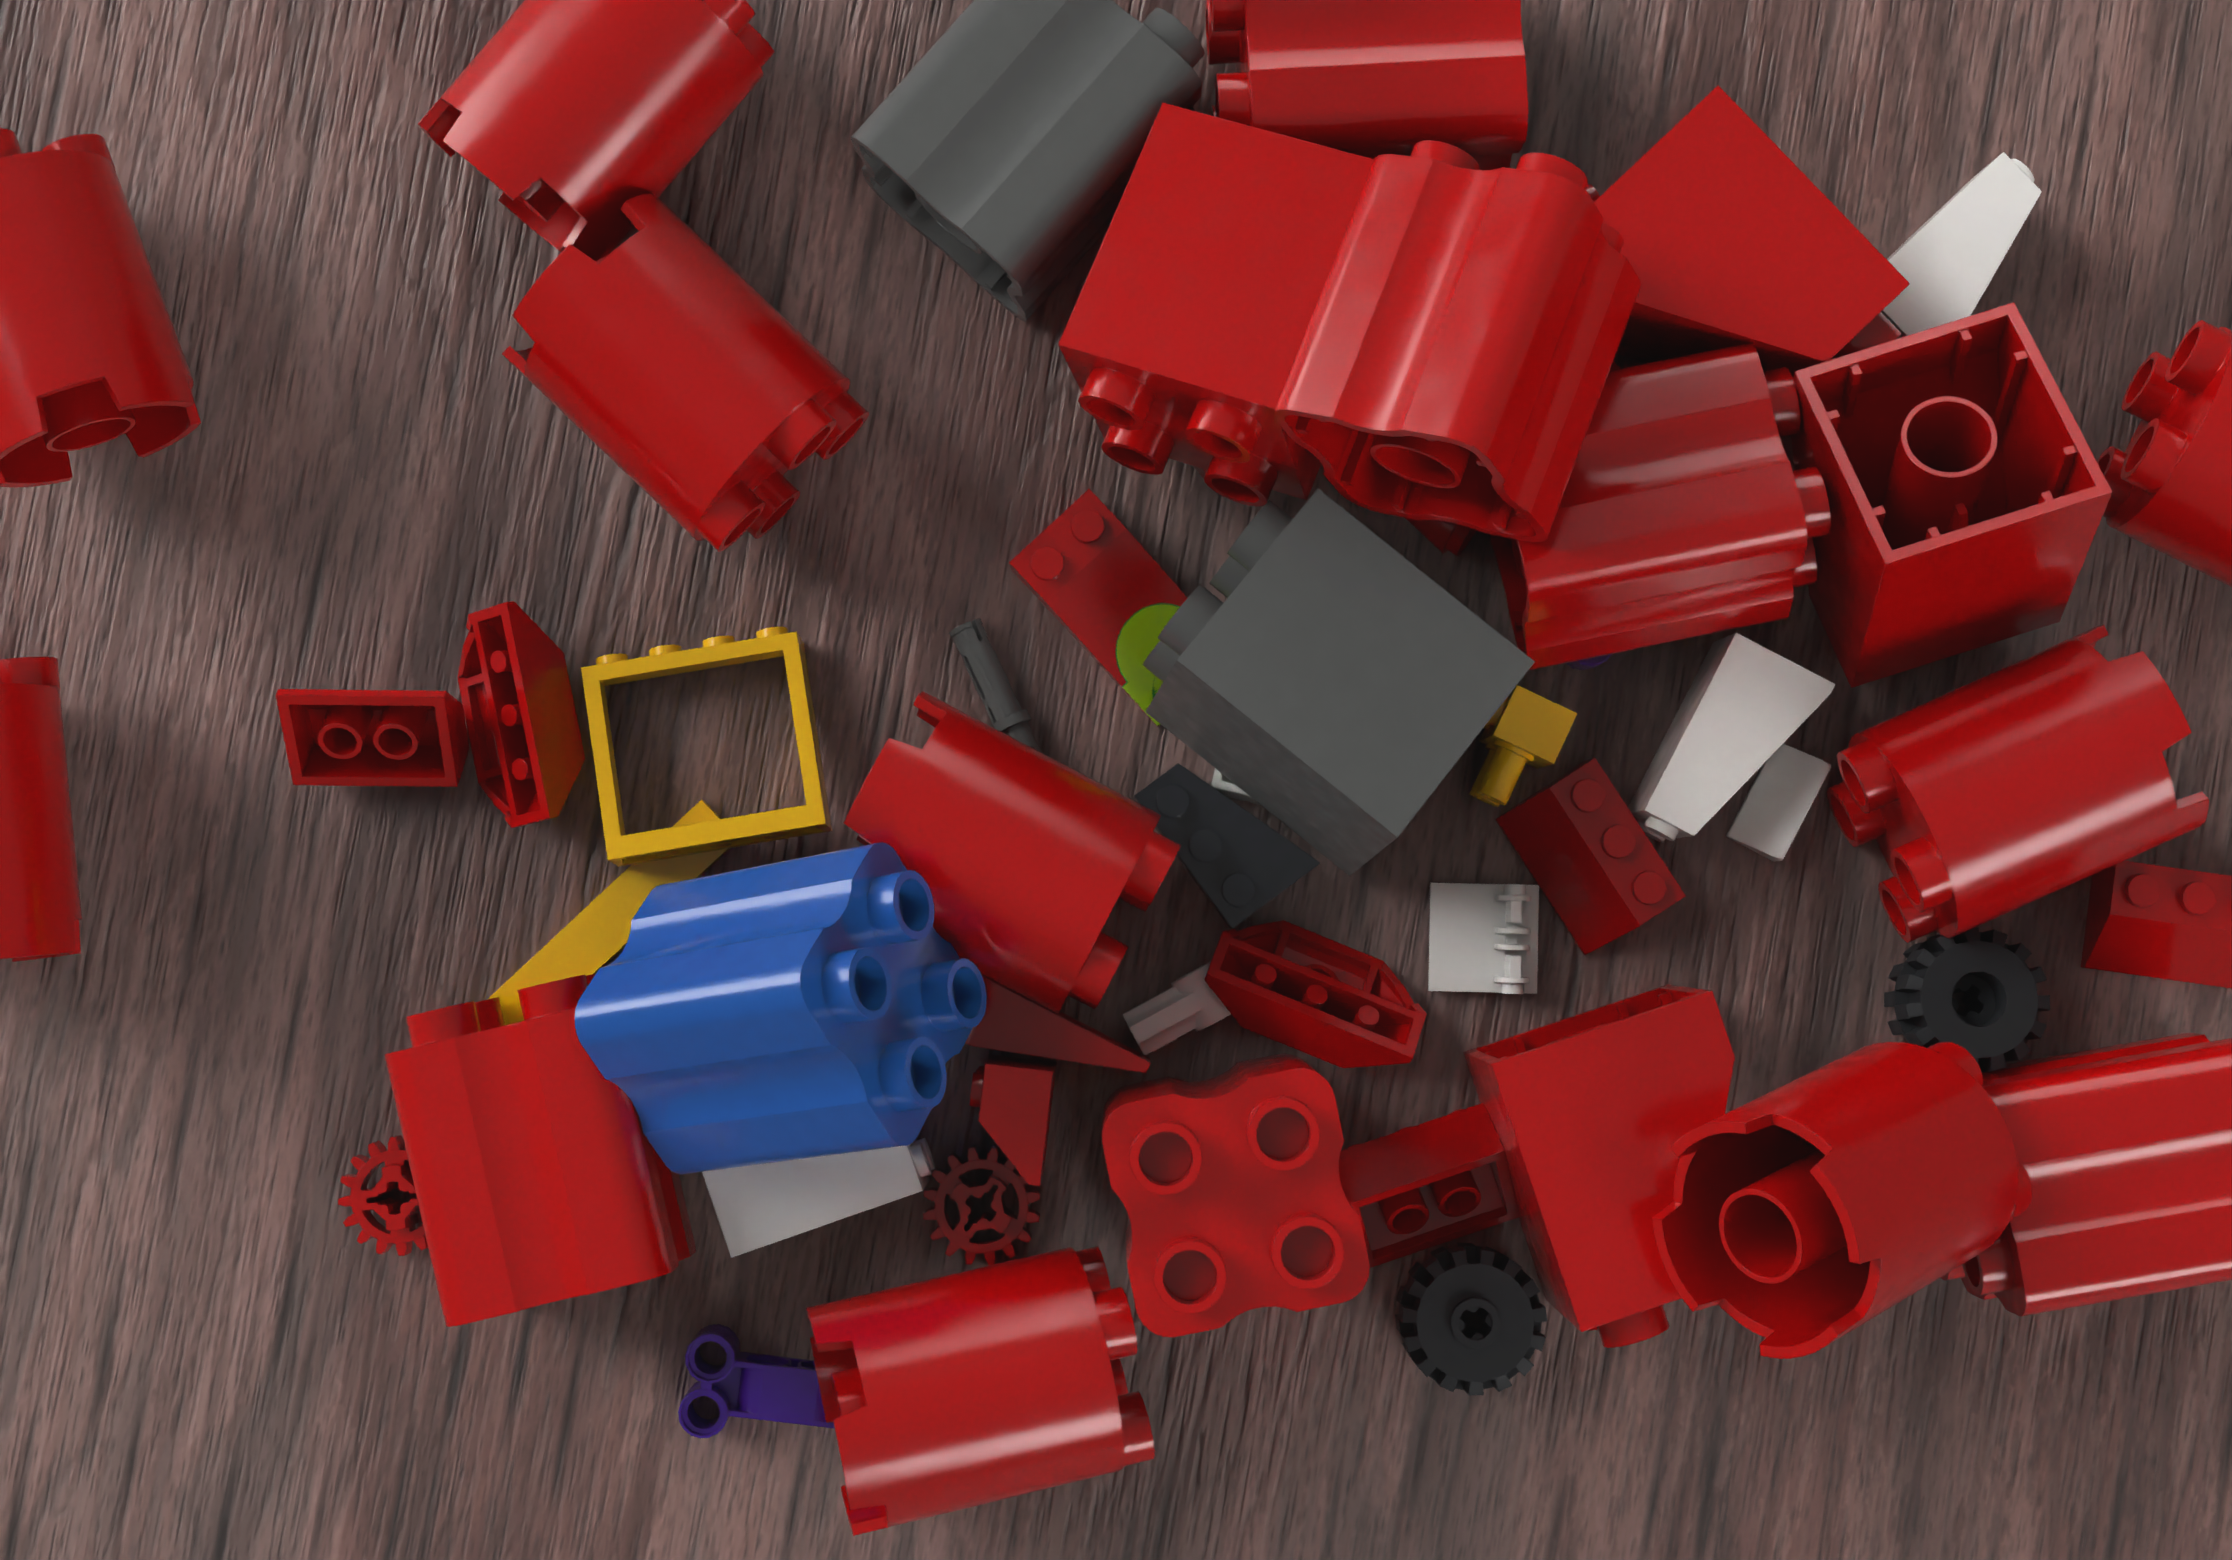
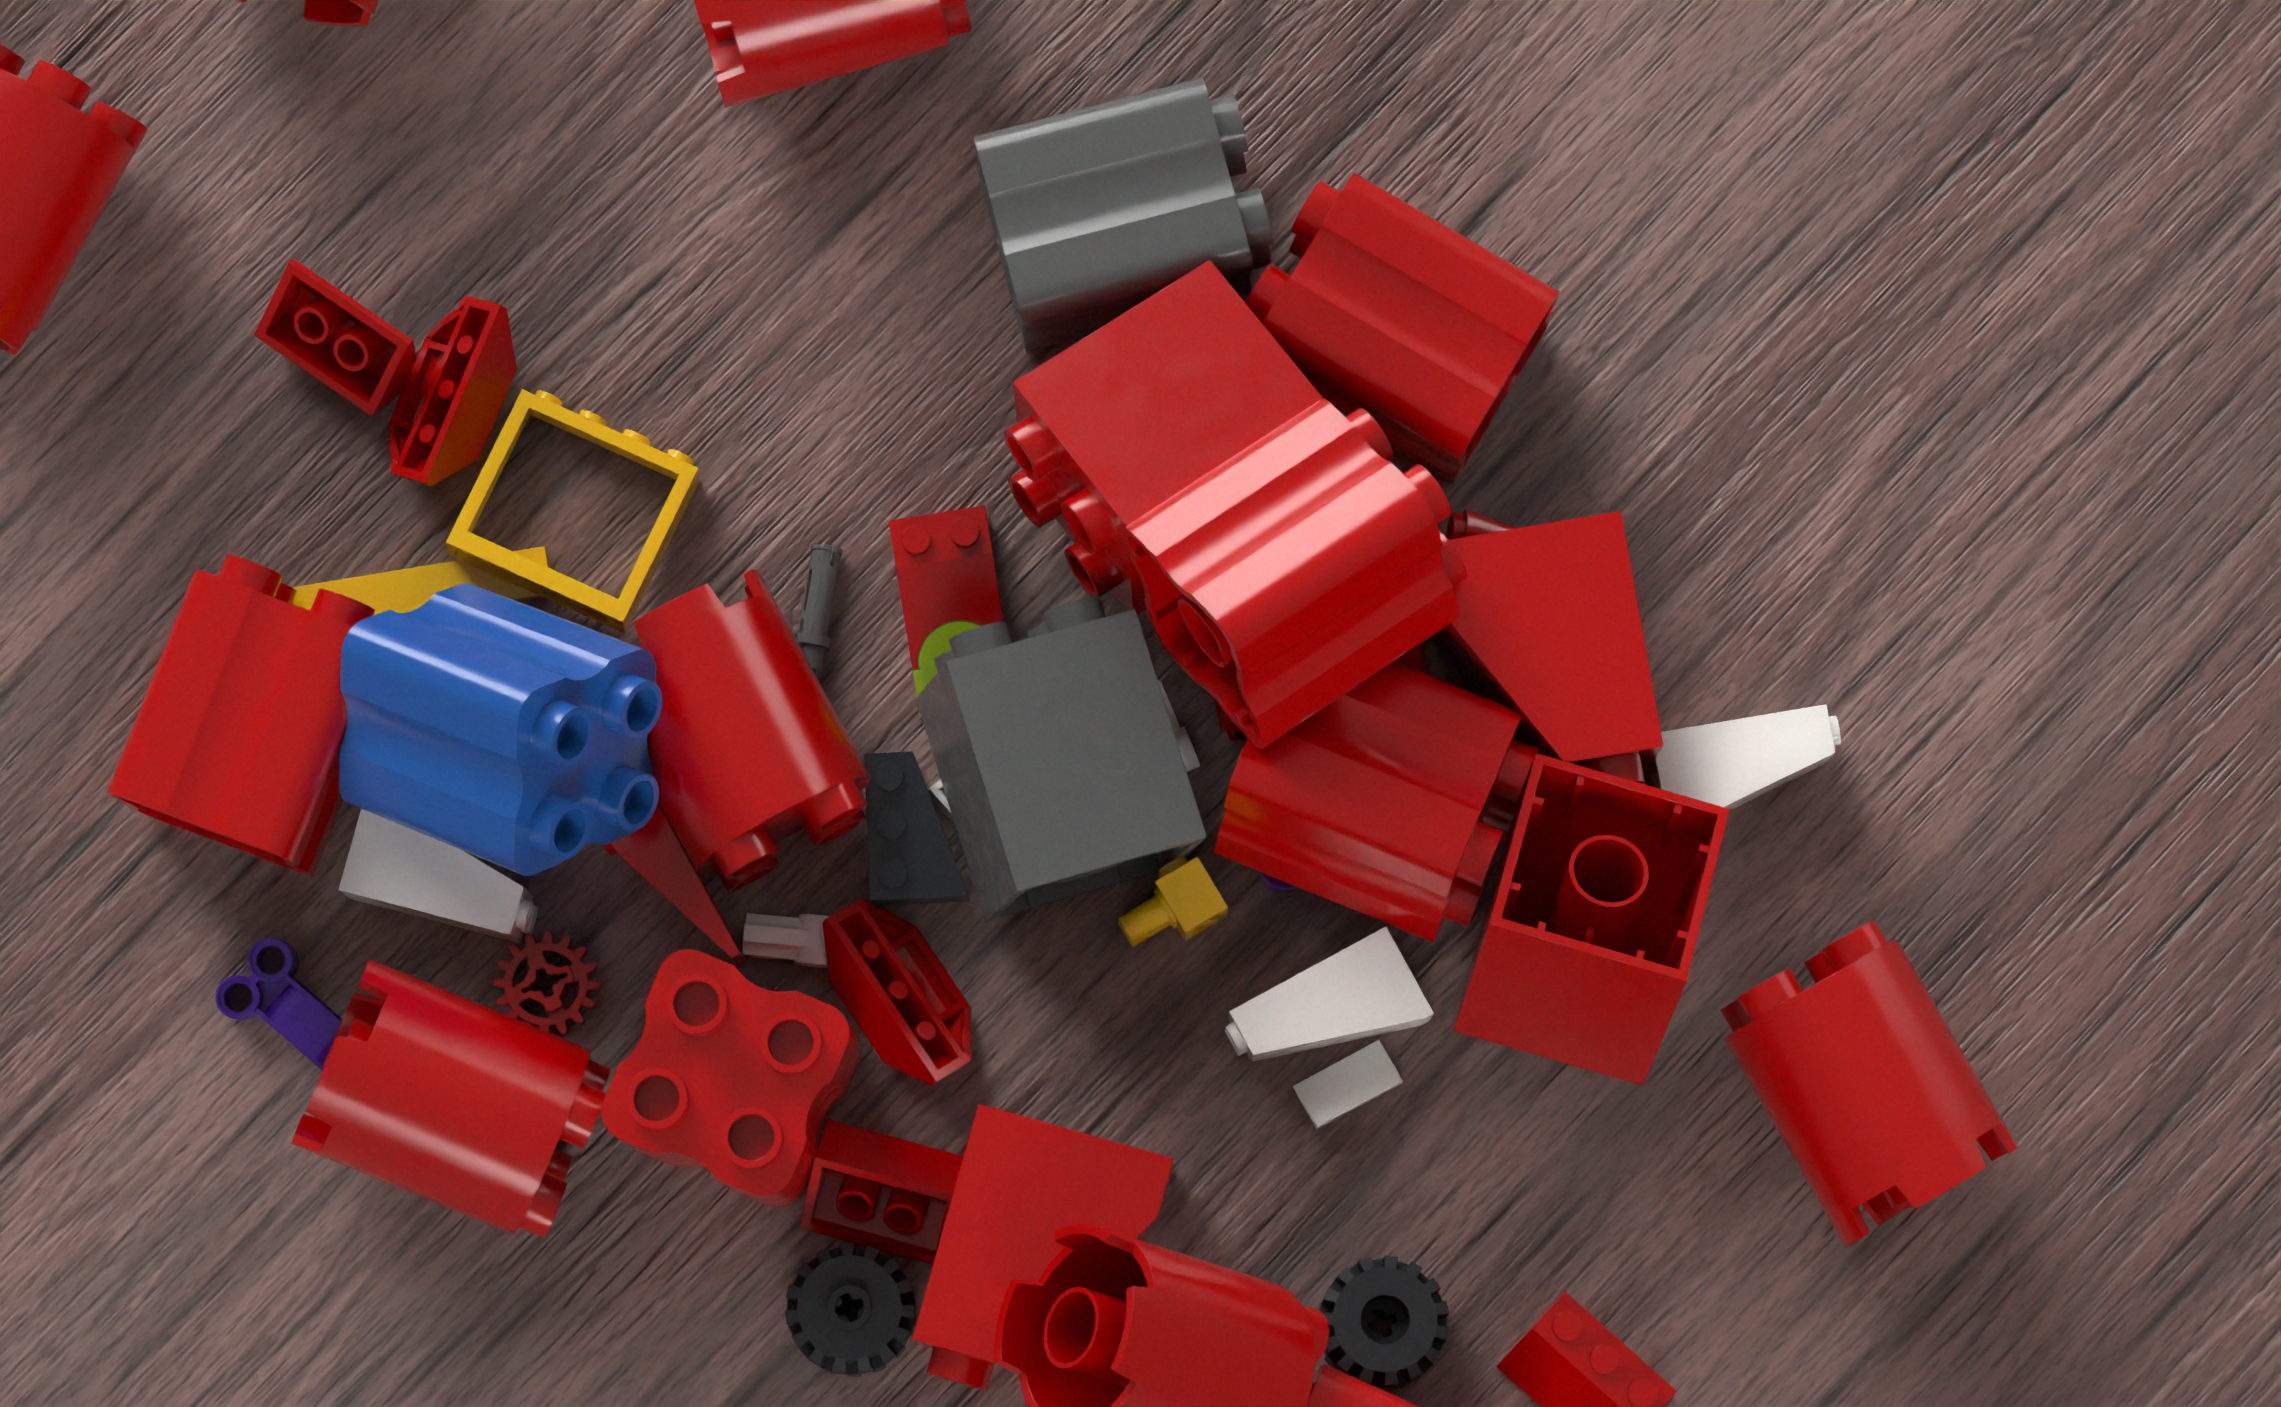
camera: 35 degrees right, 5 degrees down
red gear [338,1135,428,1256] -> none
red brick [502,193,869,552] -> none
red slope [970,1055,1057,1186] -> none
white hinge [1428,883,1539,994] -> none
red slope [1495,758,1686,955] -> none
red brick [1827,625,2209,943] -> none

